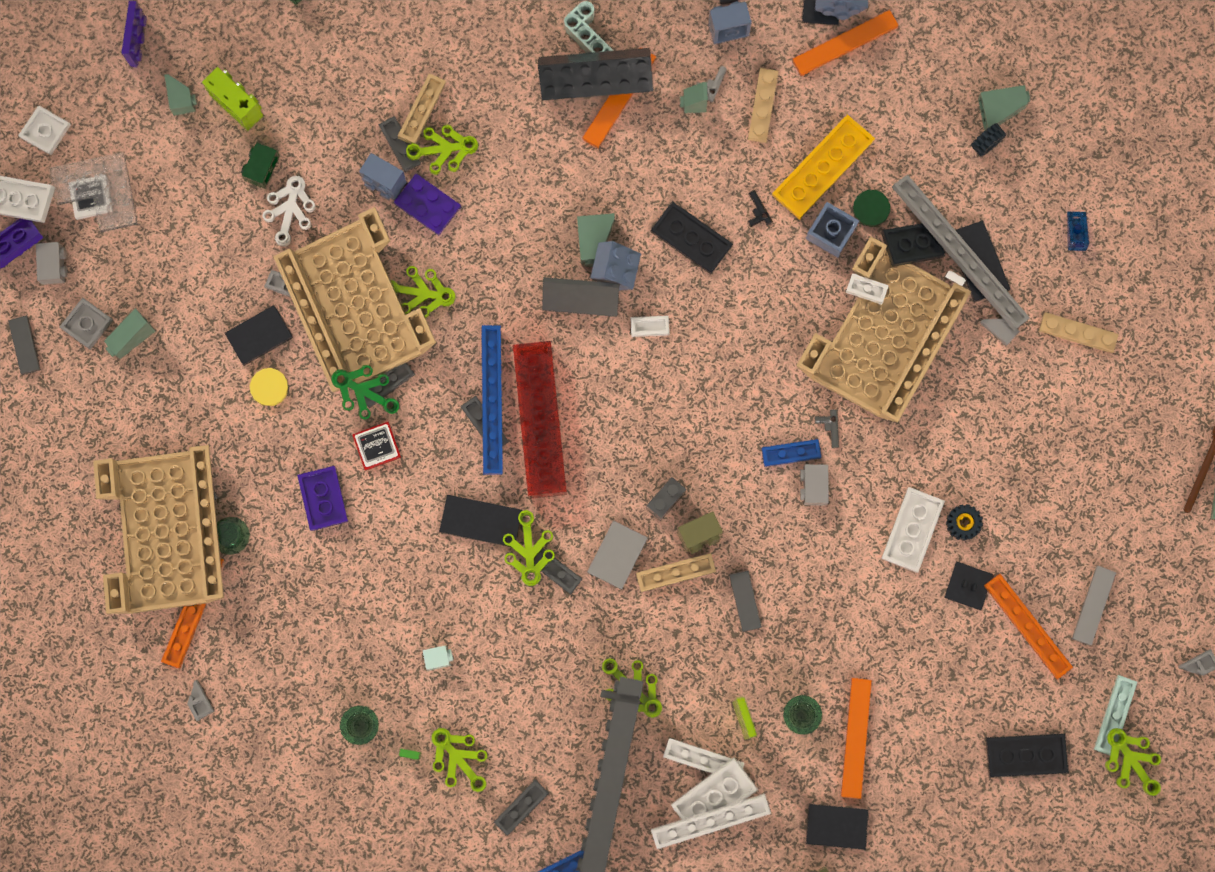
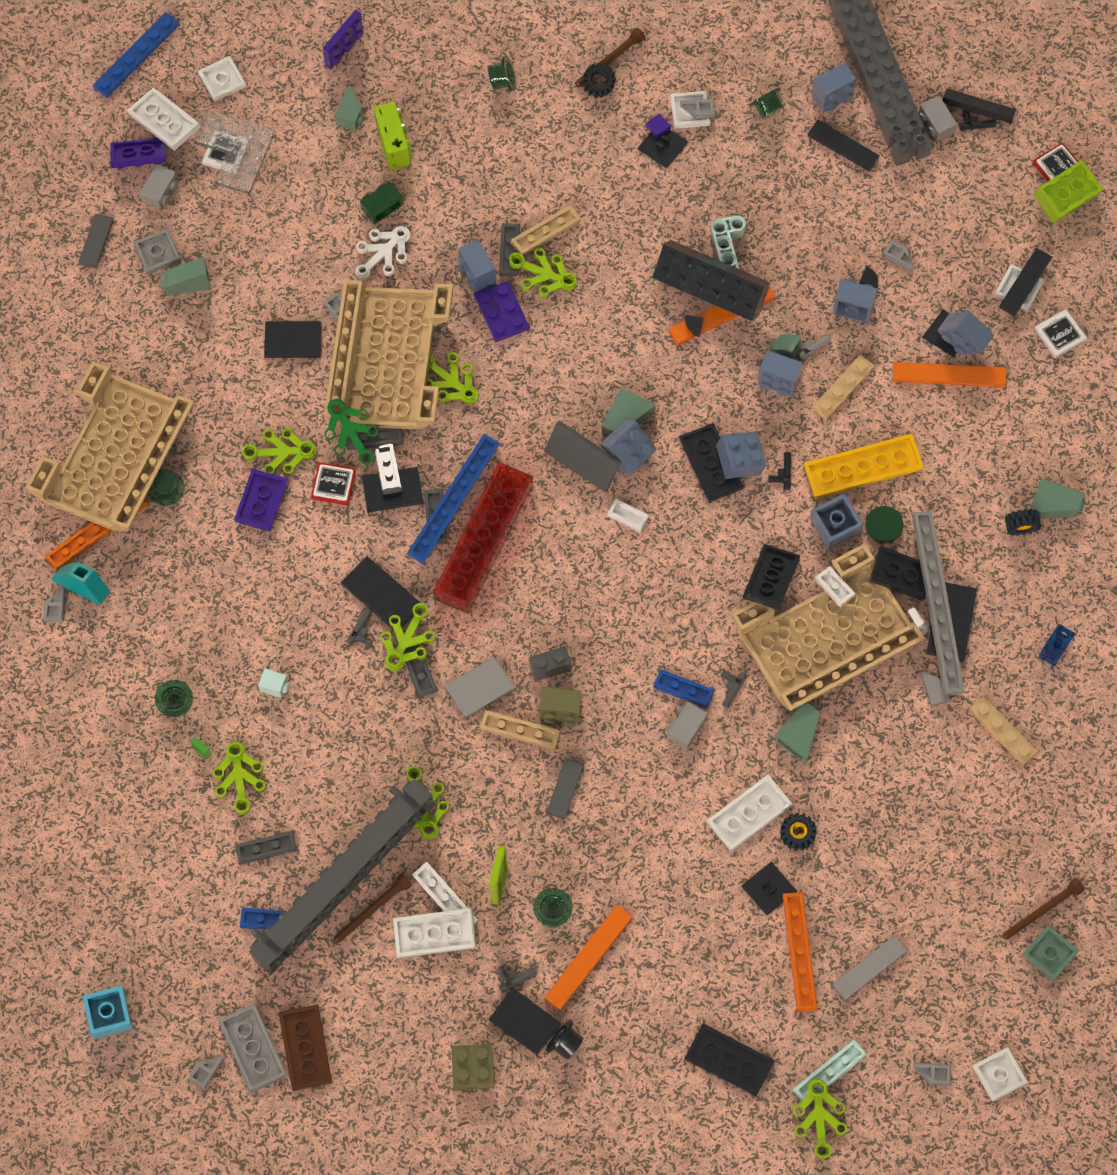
camera: 30 degrees right, 10 degrees down
light yellow tile [250,368,288,406] -> none
white tile [651,794,771,849] -> none
none -> teal slope [51,562,110,605]
none -> lime plant [242,428,316,476]
none -> reddish brown piece [333,873,412,943]
none -> dark grey hose [346,609,373,647]
none -> black tile [362,467,424,513]
none -> tile [374,443,402,495]
none -> dark grey hose [496,966,537,993]
none -> black piece [546,1019,584,1059]
none -> black tile [685,314,704,337]
none -> sand blue brick [716,431,767,479]
none -> black tile [742,544,800,610]
none -> sand blue brick [758,350,803,397]
none -> sand green slope [775,703,820,764]

